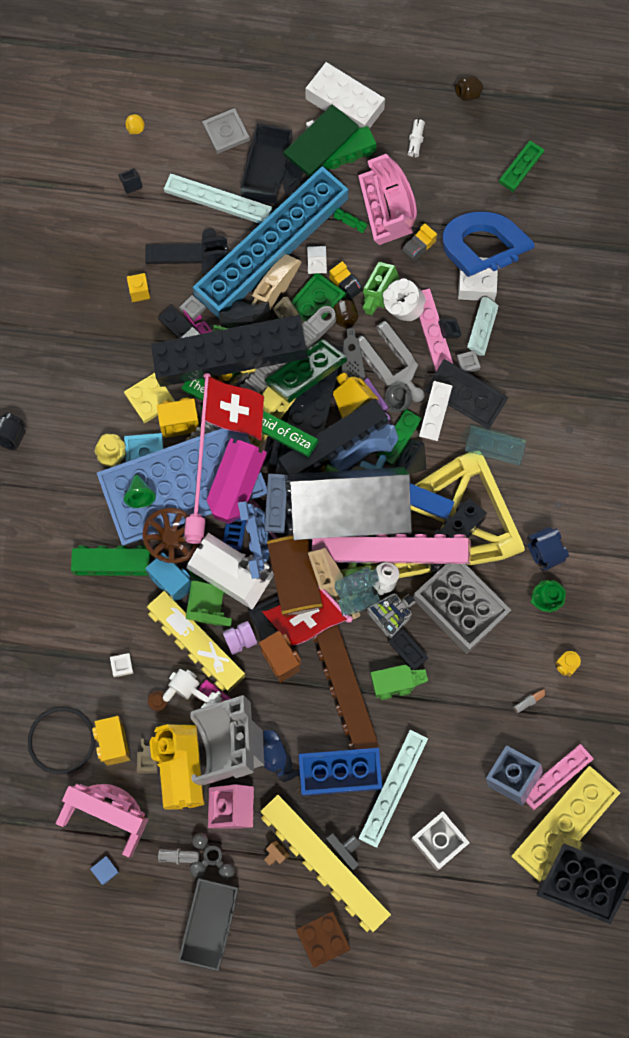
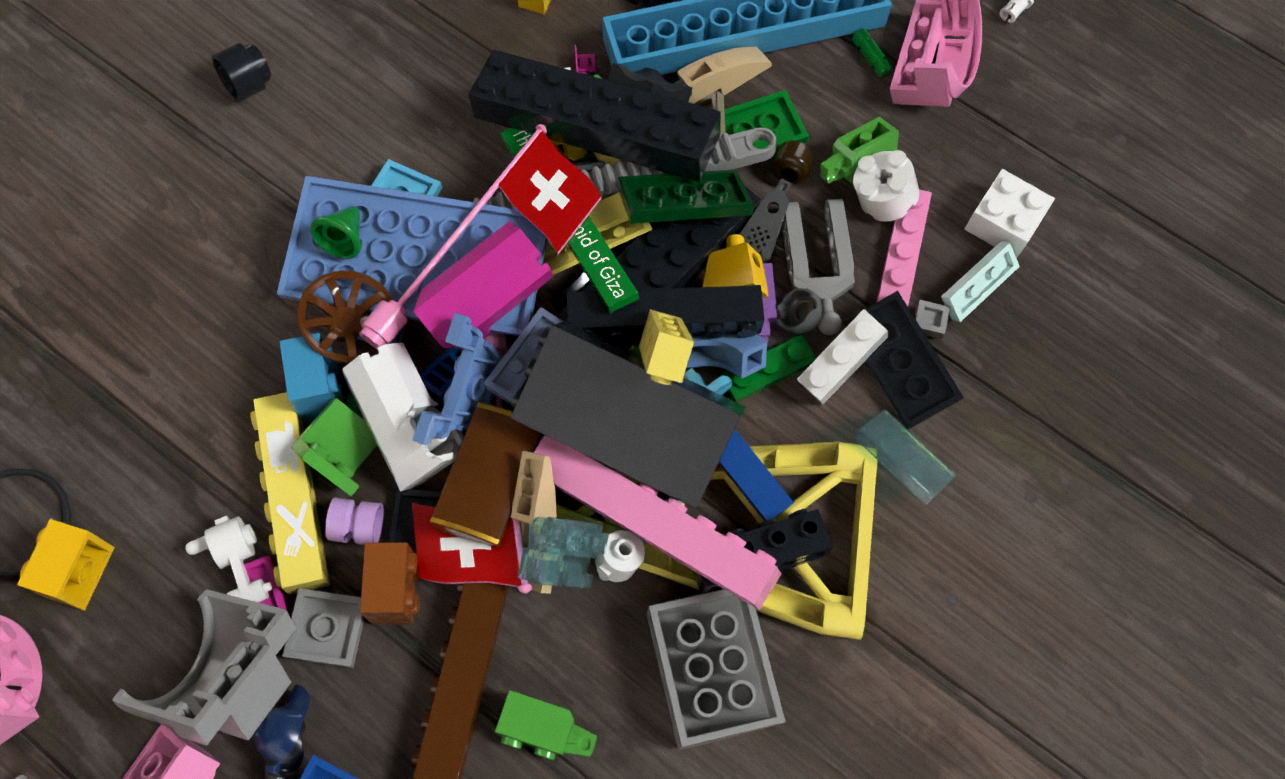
camera: 25 degrees right, 5 degrees down
green brick [71,546,151,576] -> none
light yellow hair [94,433,126,467] -> none
white plate [110,653,133,677] -> none
light yellow plate [124,373,175,424] -> none
dark tan plate [137,739,158,774] -> none
reddish brown plate [148,691,168,711] -> none
yellow brick [150,724,204,810] -> none
yellow brick [156,398,199,439] -> none
black plate [158,305,197,339] -> none
light grey tile [179,295,206,321] -> none
white brick [307,246,327,274] -> none
leg [329,261,363,300] -> none
torso [367,593,416,640] -> none
black plate [388,629,428,670] -> none
black slope [394,440,427,475] -> none
leg [402,224,437,261] -> none
black tile [438,318,461,339] -> none
blue piece [443,212,535,277] -> none
green plate [499,141,545,193] -> none
dark blue brick [527,527,569,571] -> none
green hair [530,580,567,613] -> none
none -> light grey plate [282,588,365,668]
none -> light yellow brick [639,309,694,385]

